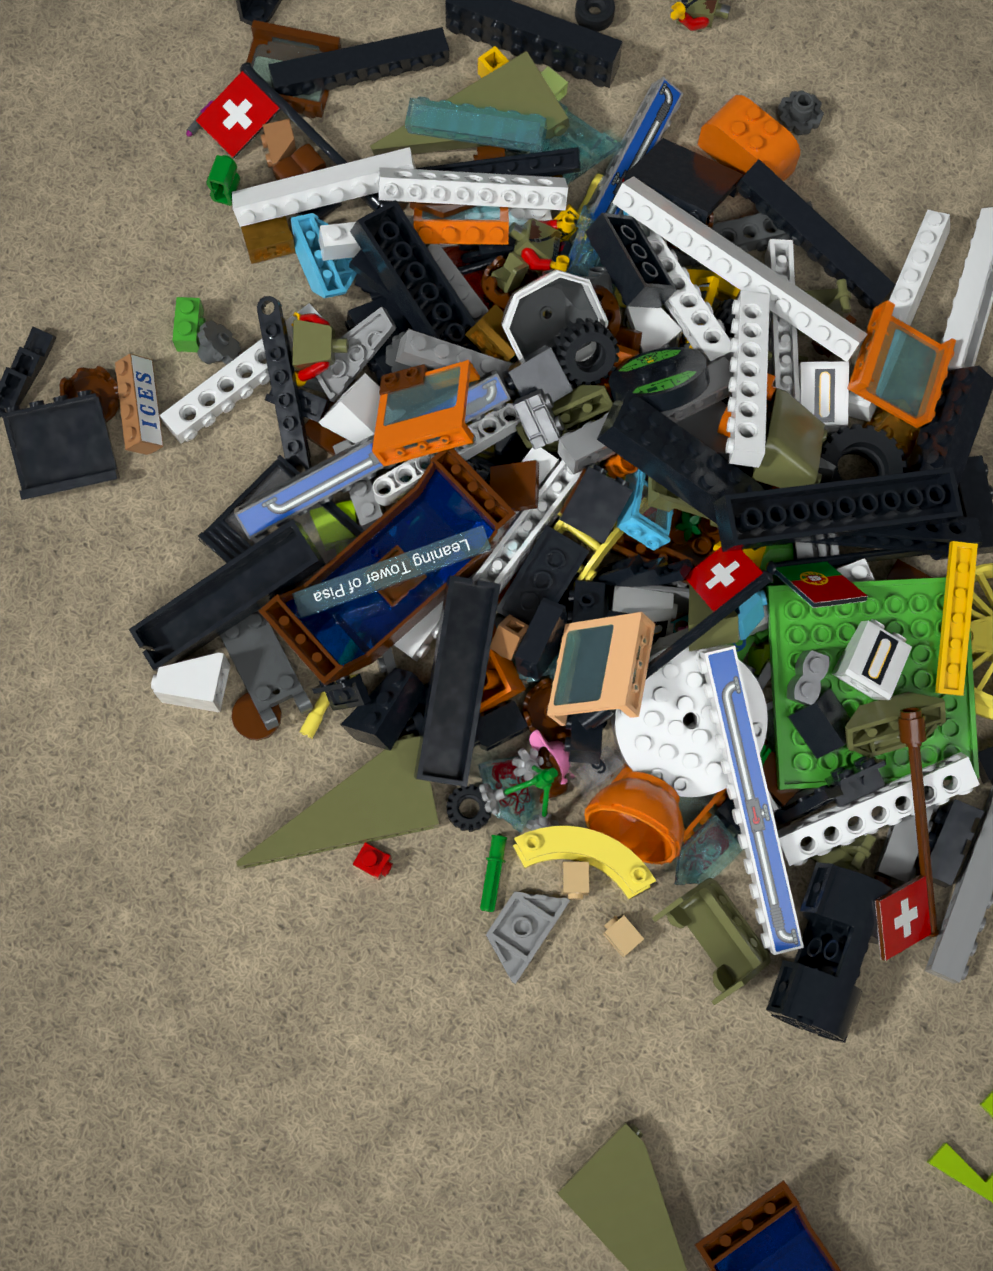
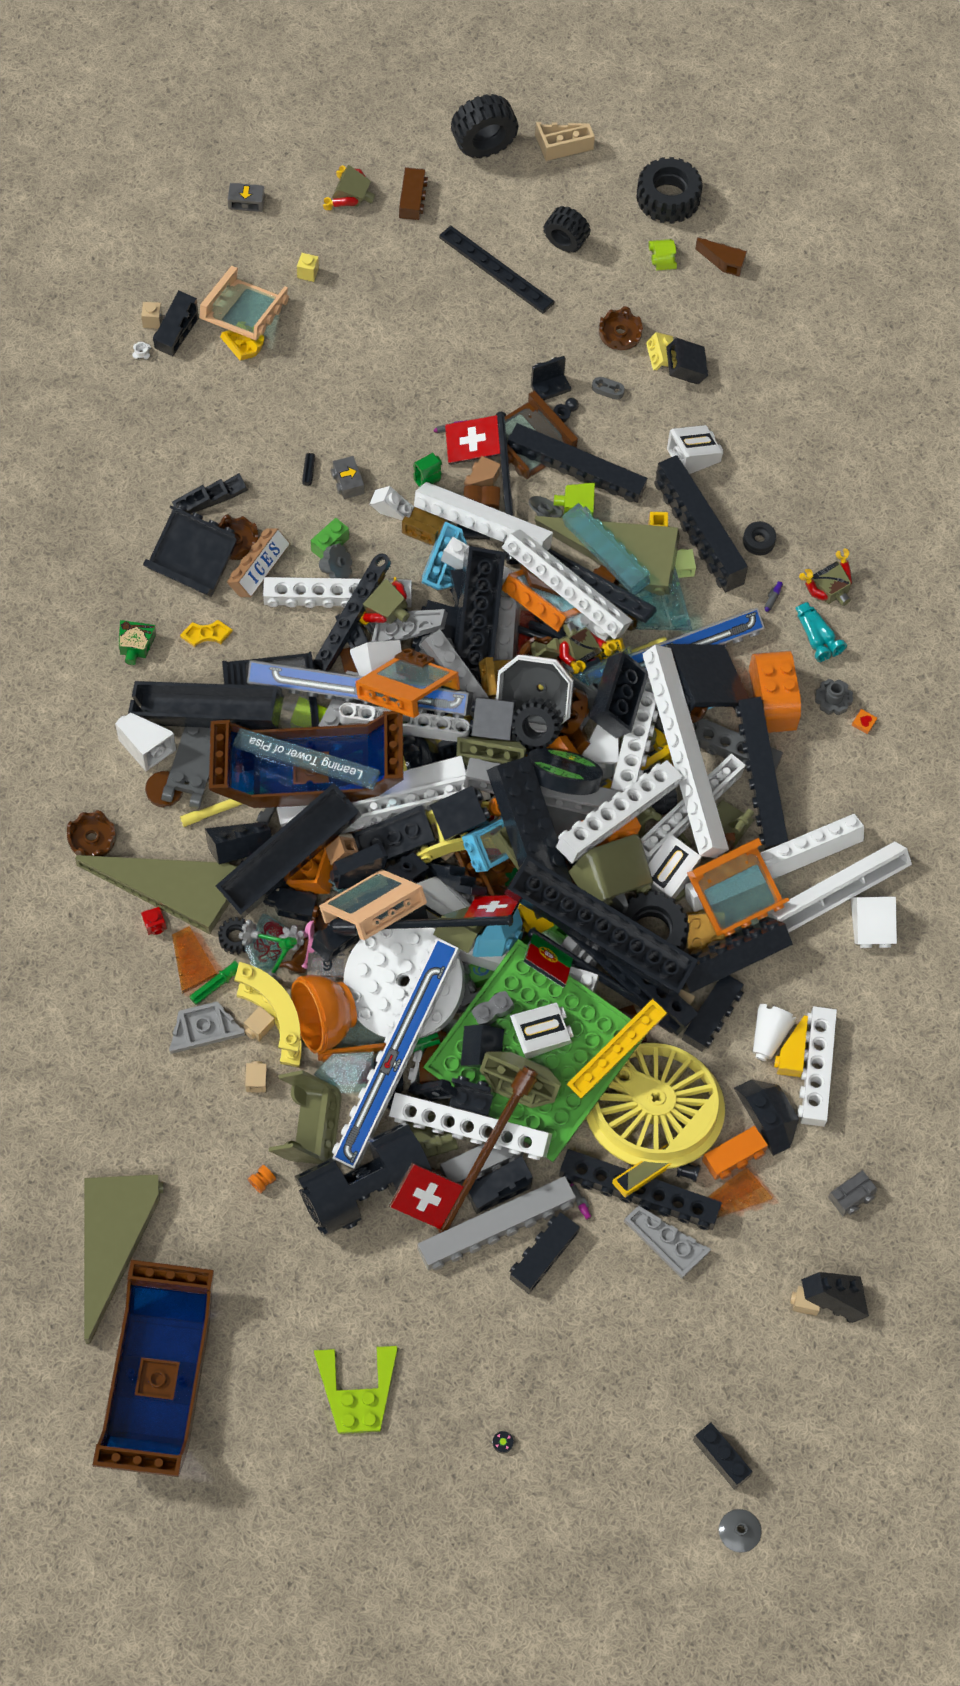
camera: 40 degrees right, 10 degrees down
black bracket [312,673,371,711] -> none
reddish brown tile [490,460,539,512] -> none
flat silver brick [513,389,564,450] -> none
none -> reddish brown plate [67,810,116,857]
none -> torso [119,620,156,665]
none -> clear orange wing [172,926,217,994]
none -> yellow tile [180,620,233,647]
none -> orange wheel [248,1165,276,1193]
none -> black axle [302,453,315,486]
none -> flat silver brick [331,456,364,499]
none -> white slope [369,486,414,520]
none -> dark grey dish [529,496,562,518]
none -> black plate [553,398,579,423]
none -> lime torso [553,483,595,520]
none -> dark grey piece [764,581,783,612]
none -> teal piece [795,602,847,662]
none -> orange tile [851,709,877,734]

